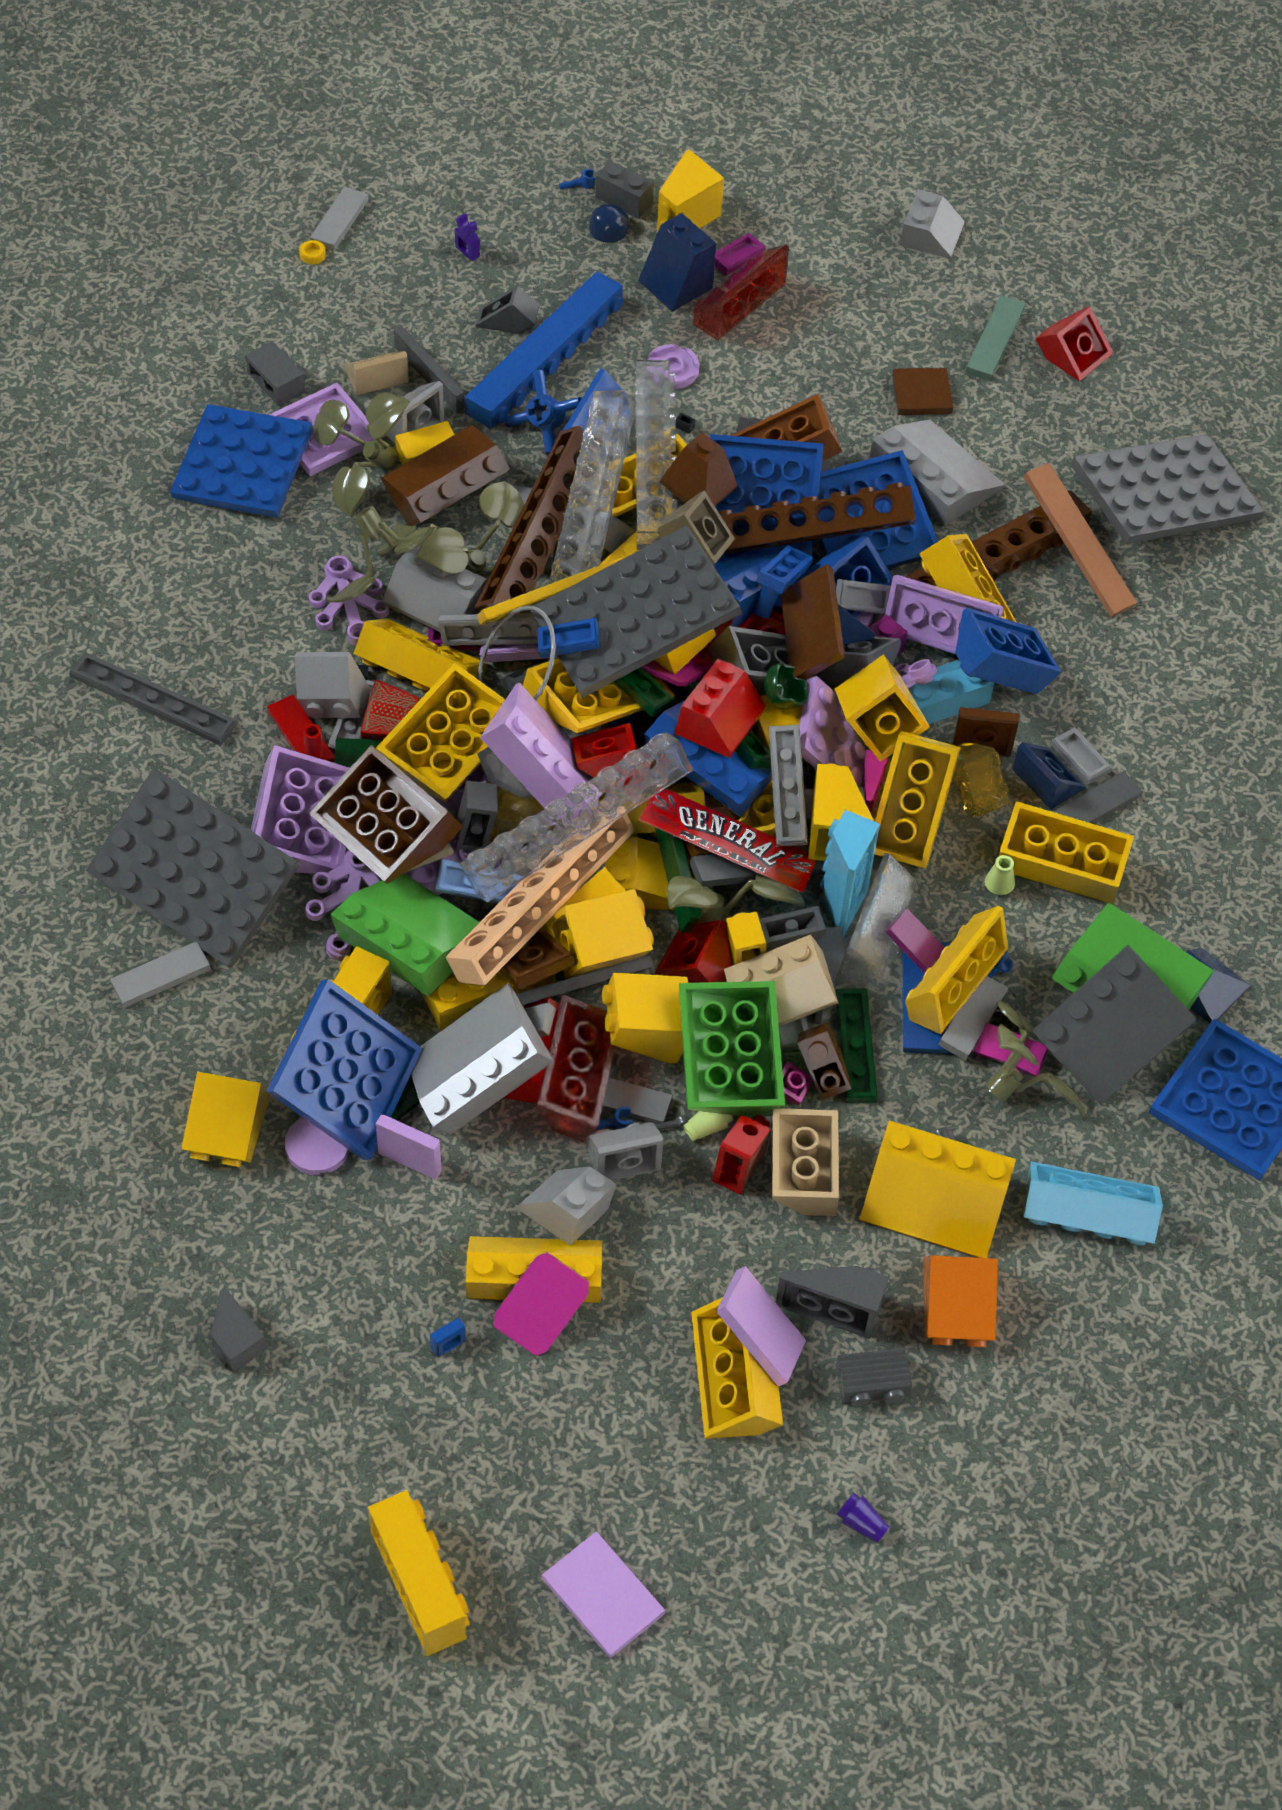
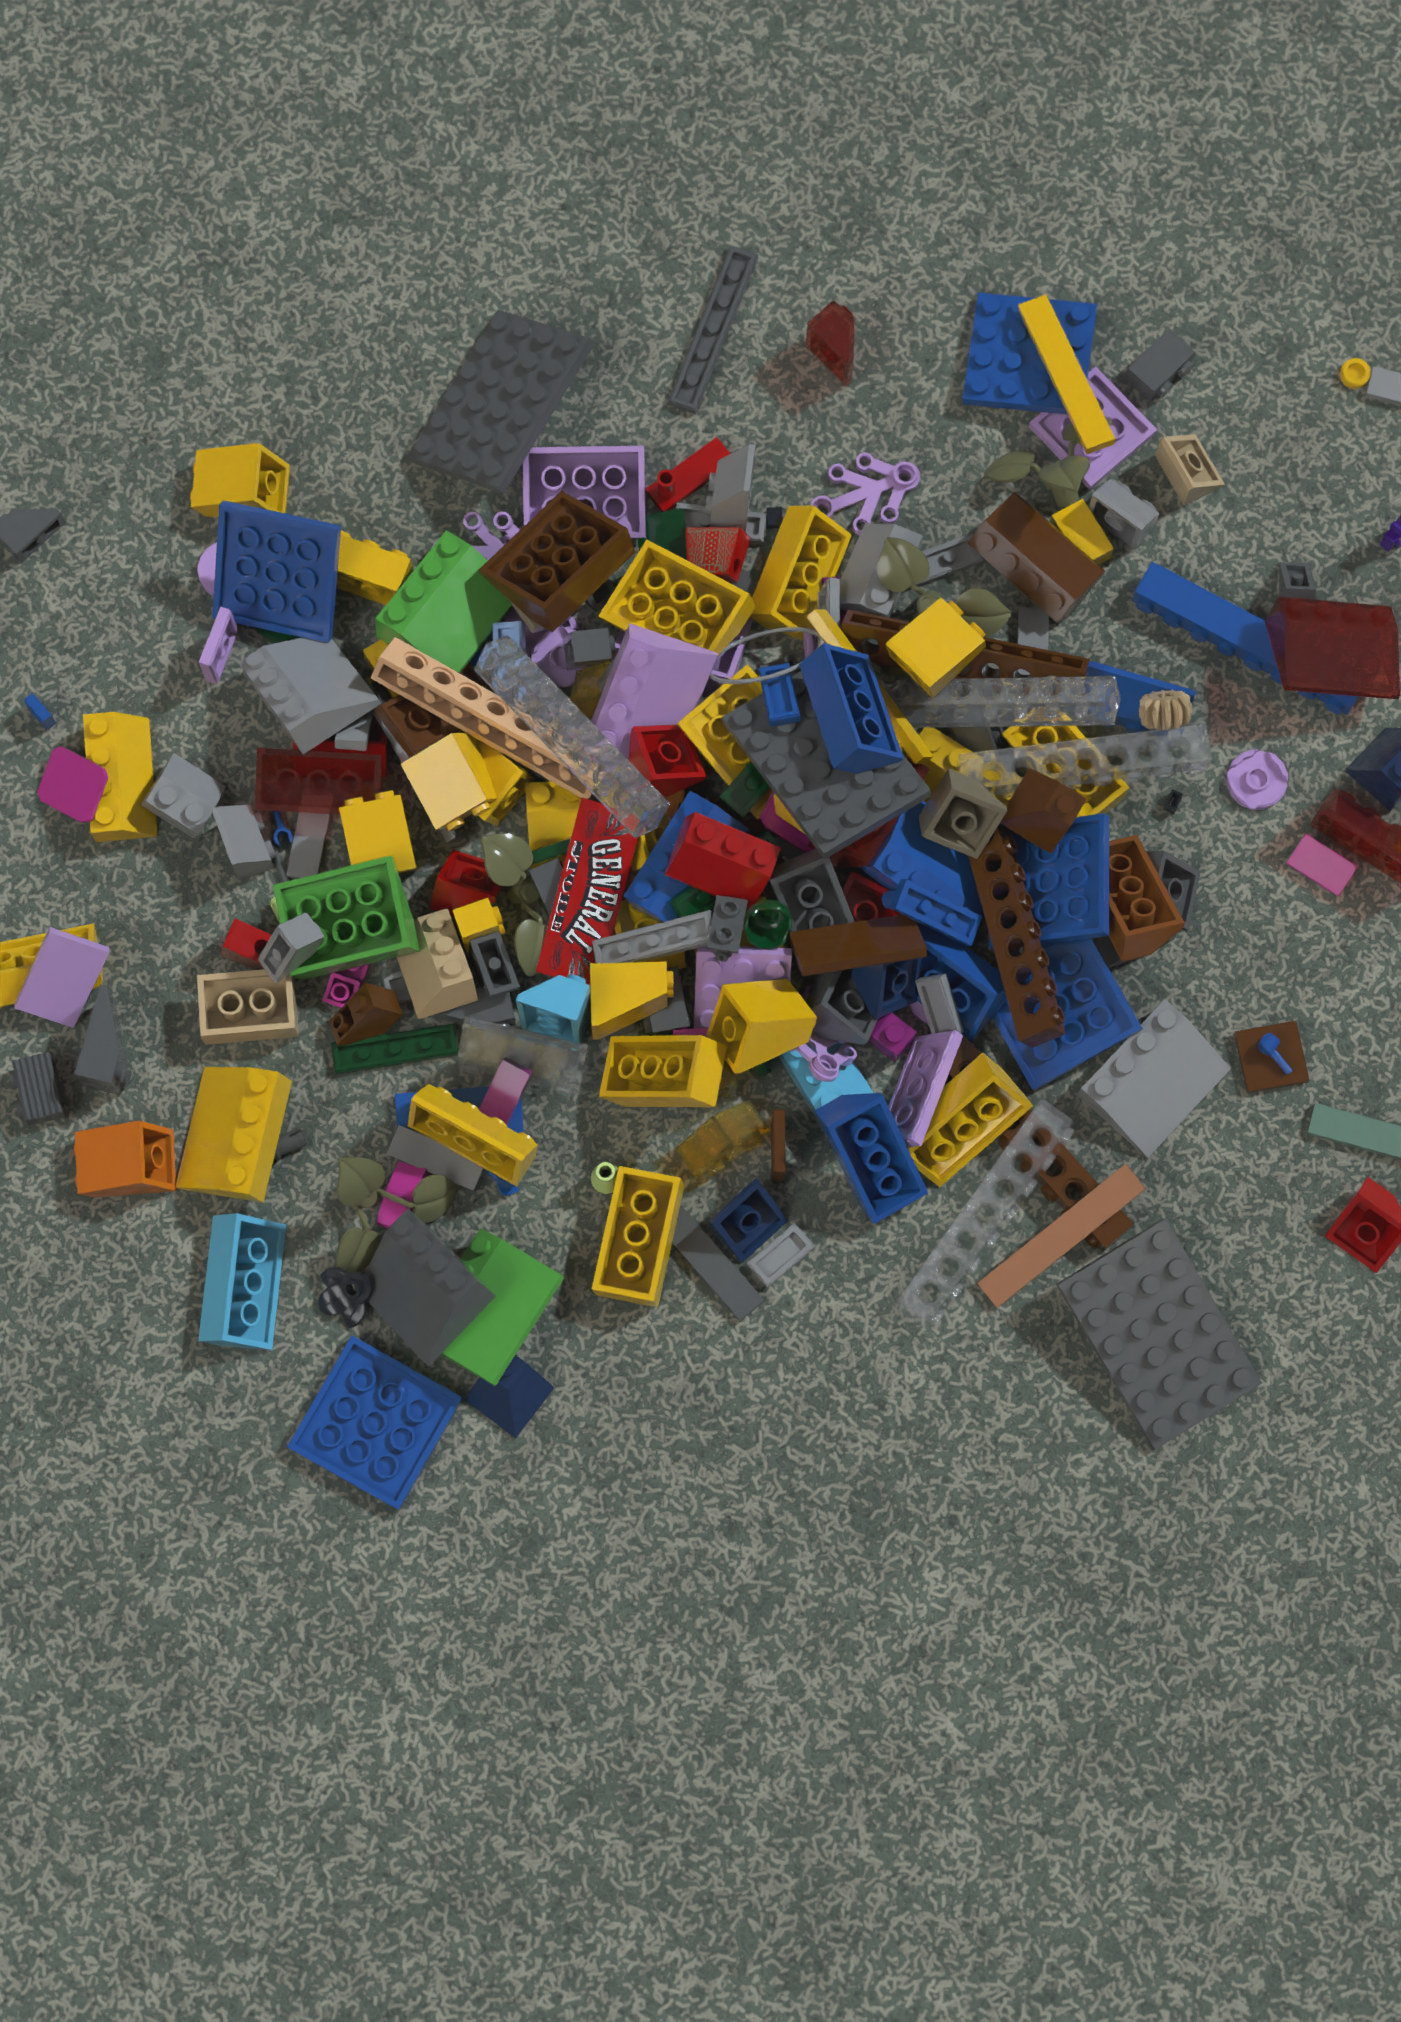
camera: 85 degrees right, 20 degrees up
light grey tile [110,941,211,1008] -> none
olive plant [325,506,438,603] -> none
dark grey tile [394,326,465,414] -> none
blue bar [506,370,582,454] -> none
none -> light grey slope [257,912,325,984]
none -> black plate [318,1267,372,1328]
none -> dark grey hinge [707,895,748,962]
none -> blue slope [799,643,904,774]
none -> clear red slope [805,300,854,387]
none -> yellow slope [886,598,986,699]
none -> clear brick [894,1098,1075,1329]
none -> yellow tile [1018,294,1115,454]
none -> tan gear [1139,689,1192,731]
none -> blue hand [1258,1033,1293,1075]
none -> clear red slope [1265,596,1400,700]
none -> dark pink slope [1286,834,1358,897]

